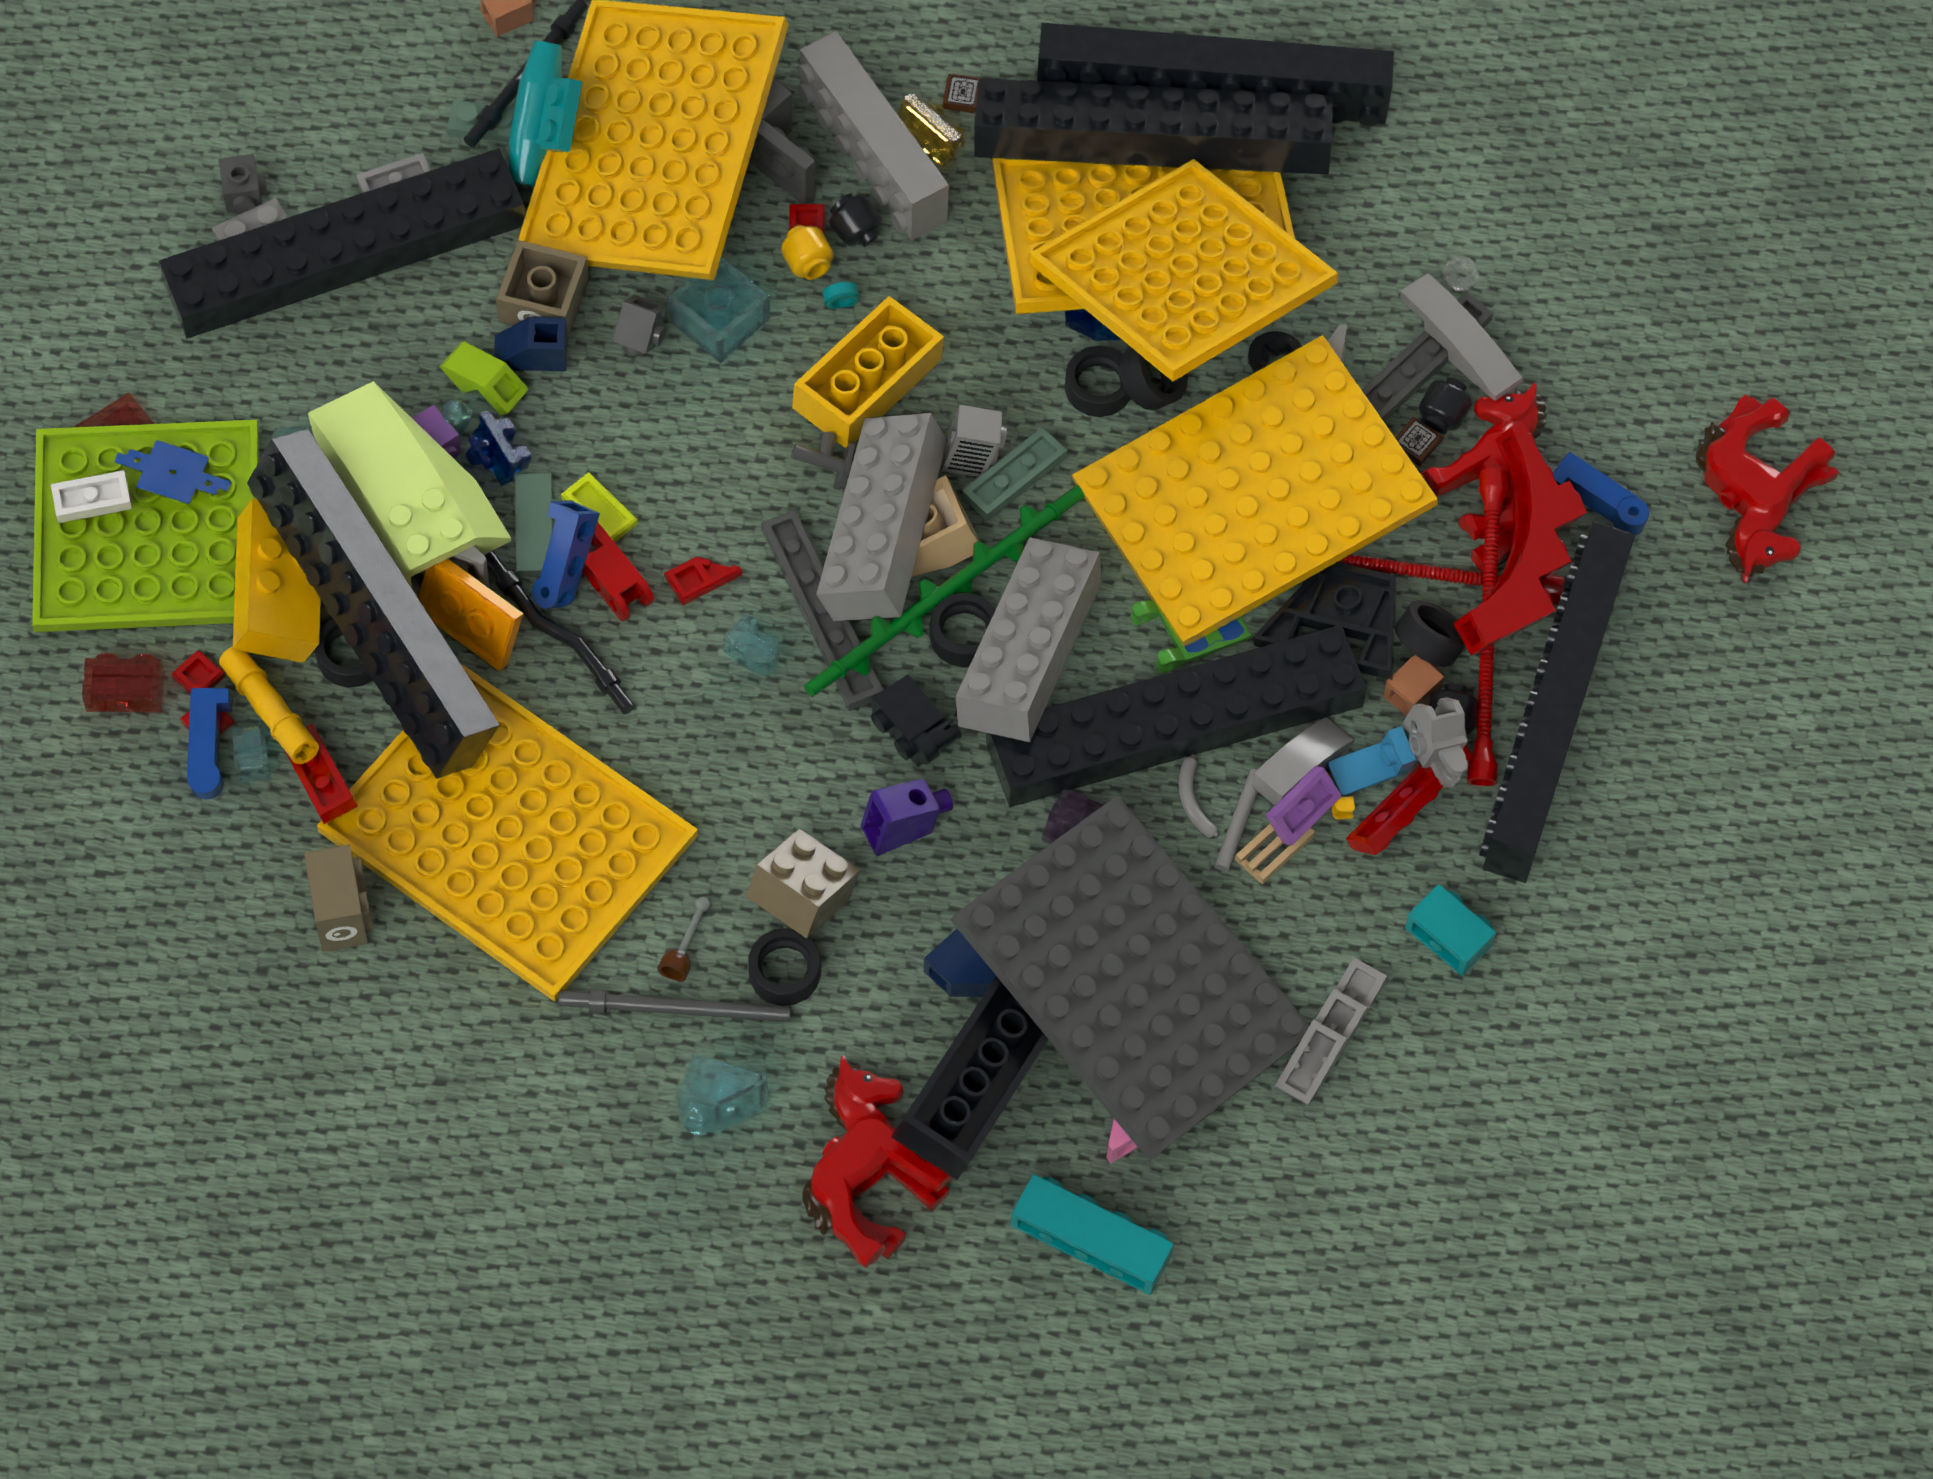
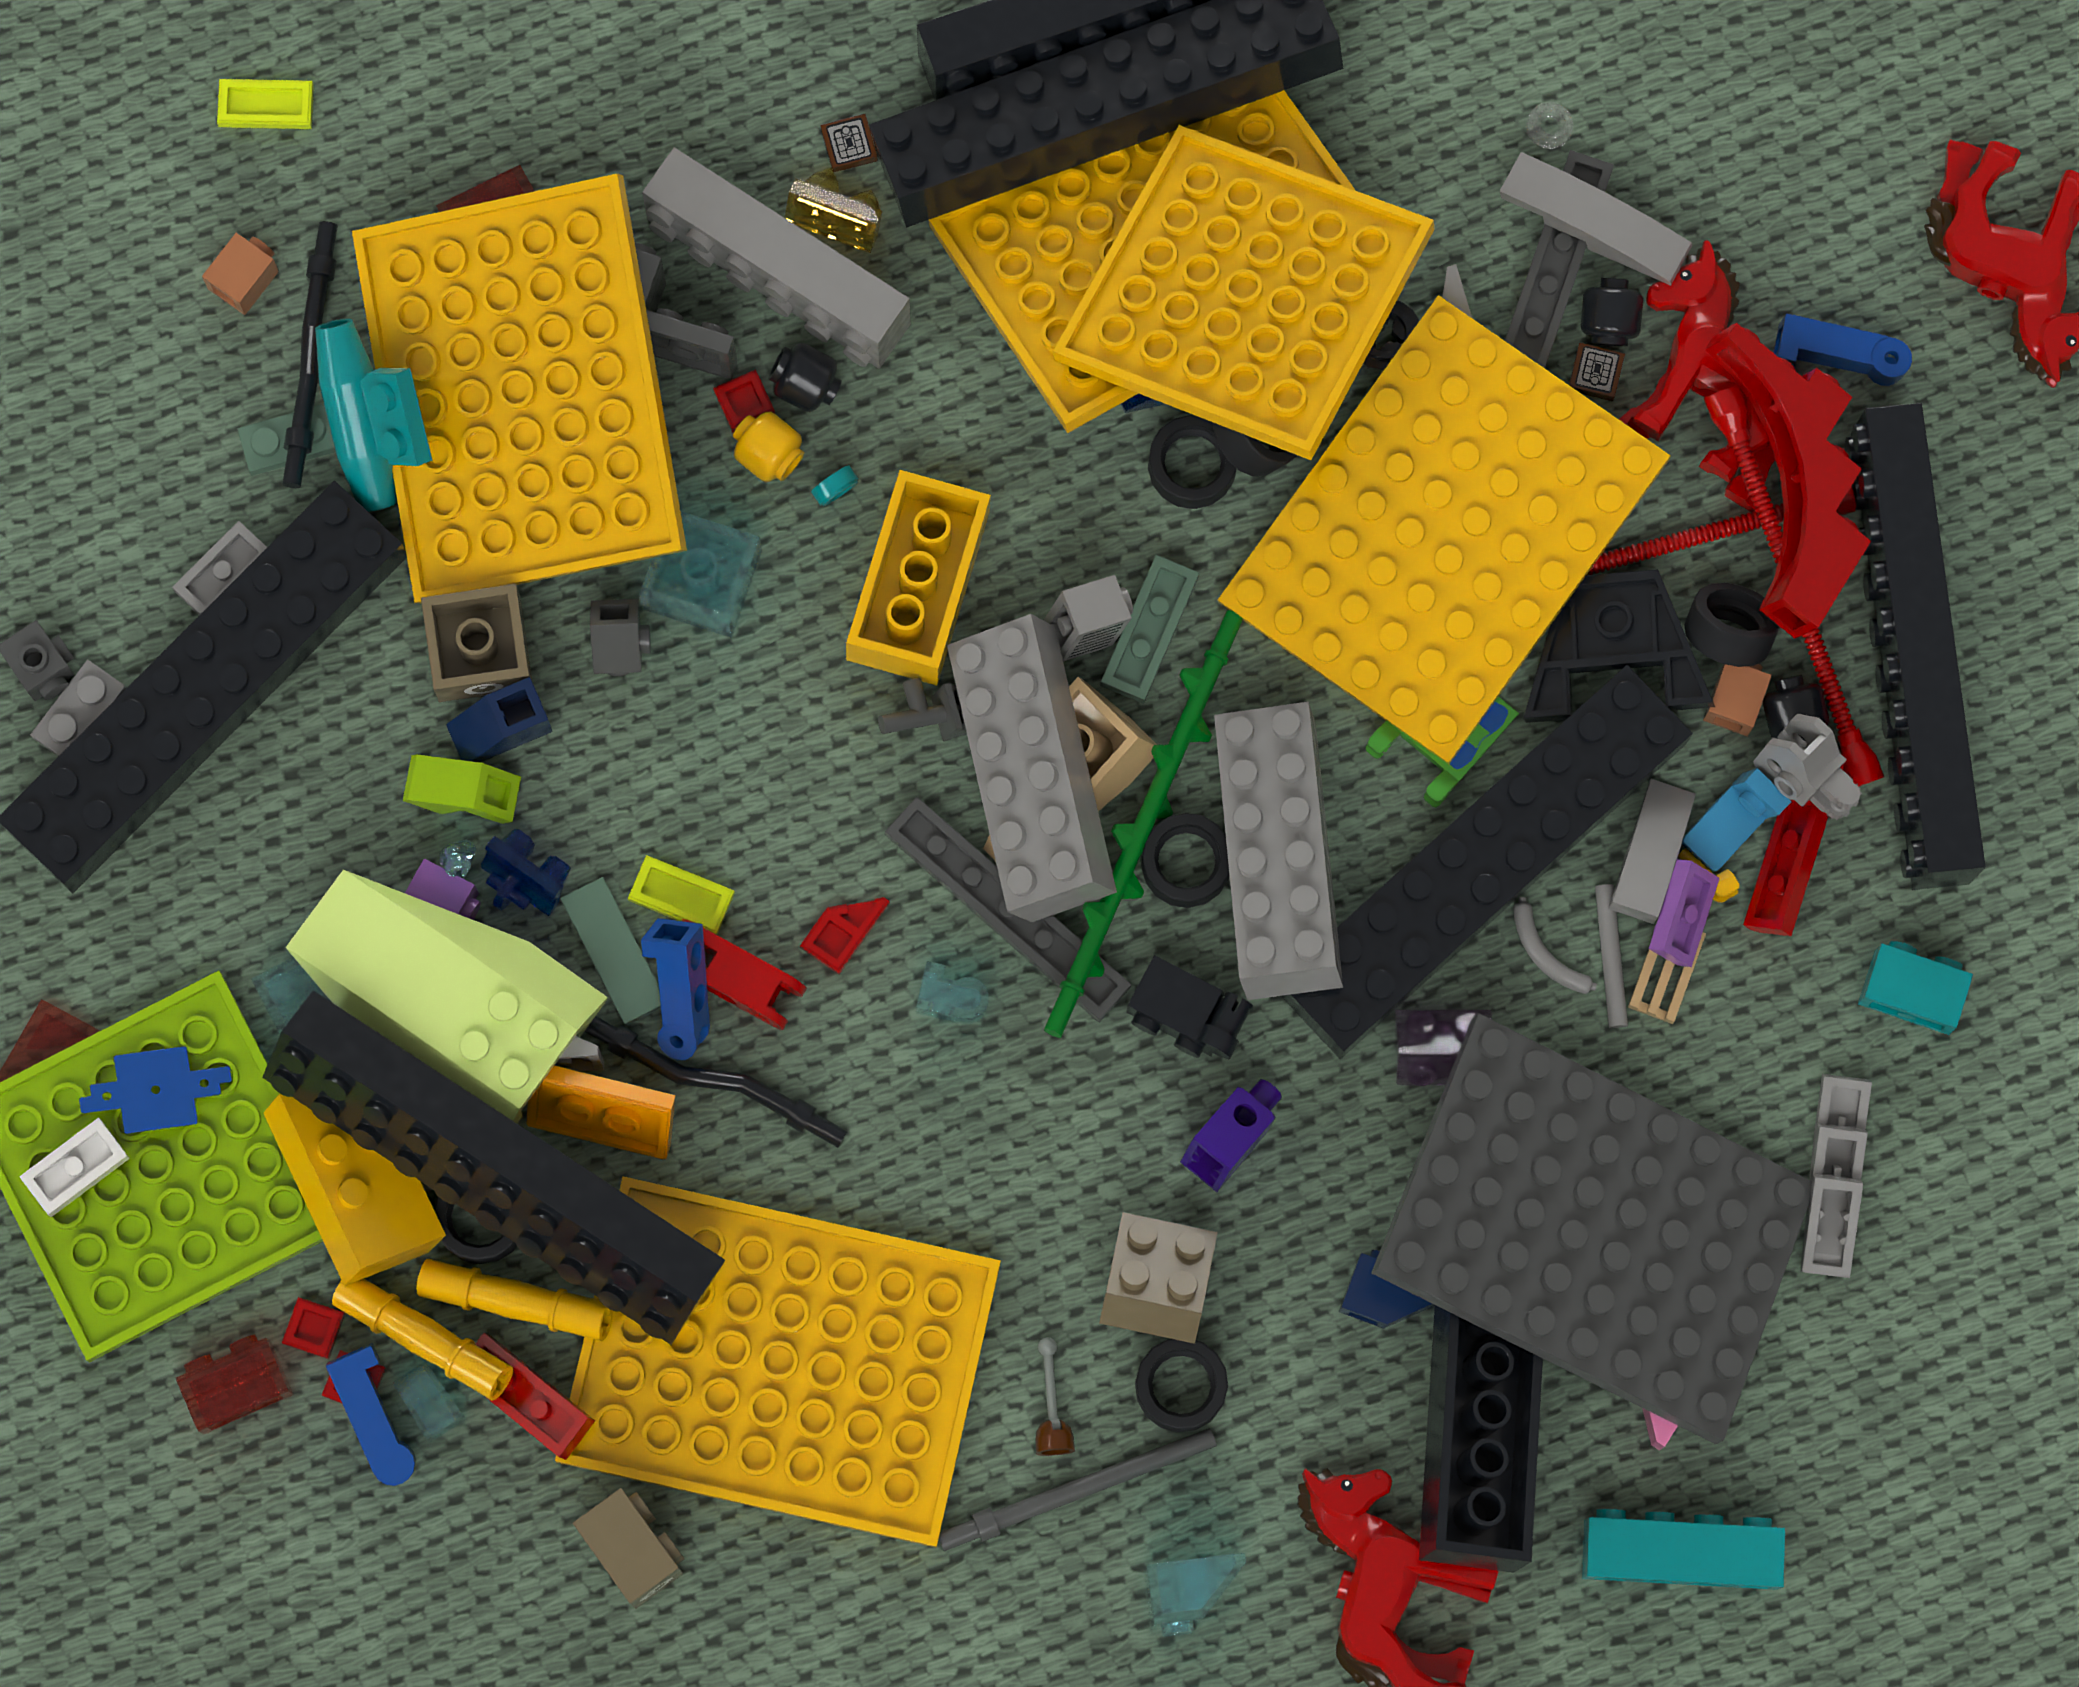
camera: 25 degrees left, 15 degrees up
none -> yellow piece [416,1259,613,1341]

